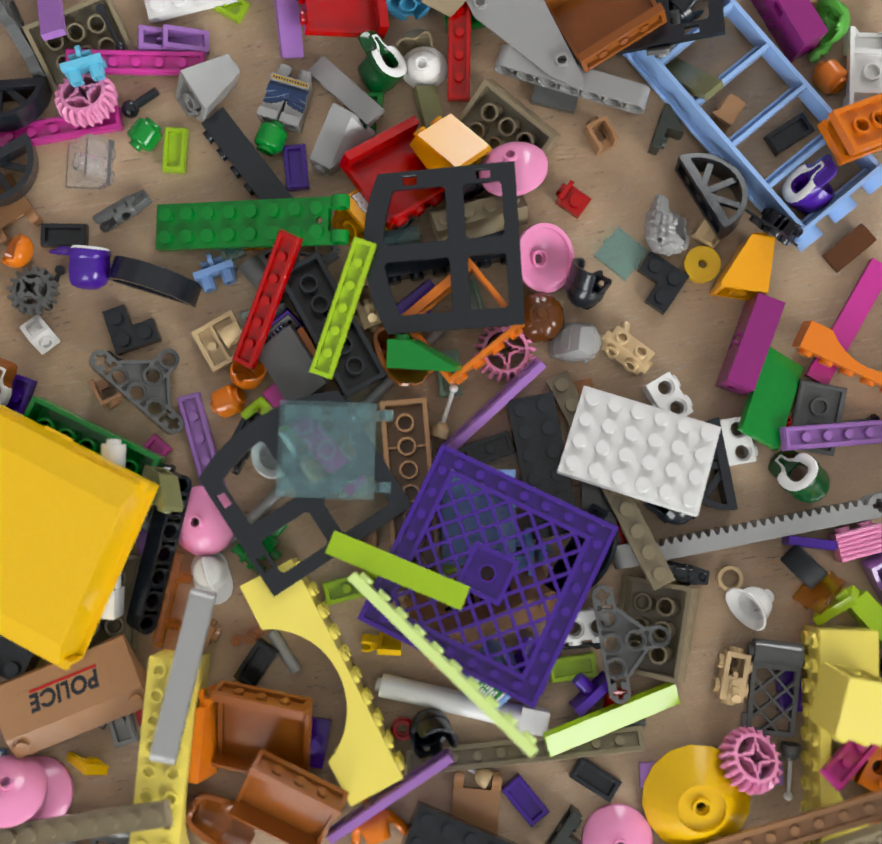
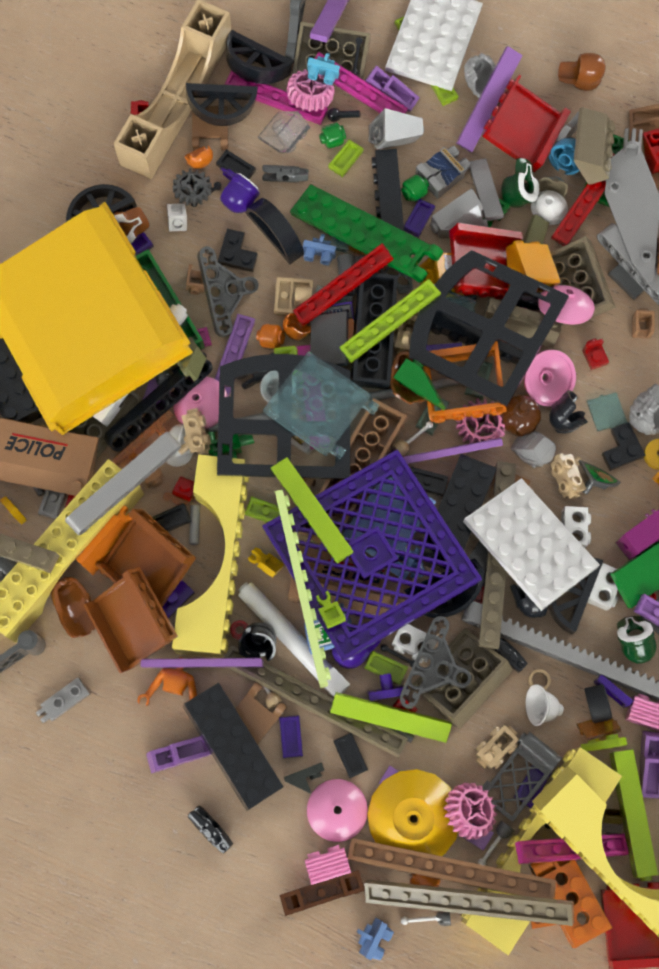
camera: 30 degrees right, 10 degrees down
none -> red plate [172,476,194,501]
none -> tan brick [178,408,211,455]
none -> lime plate [316,591,346,629]
none -> shield [578,460,621,494]

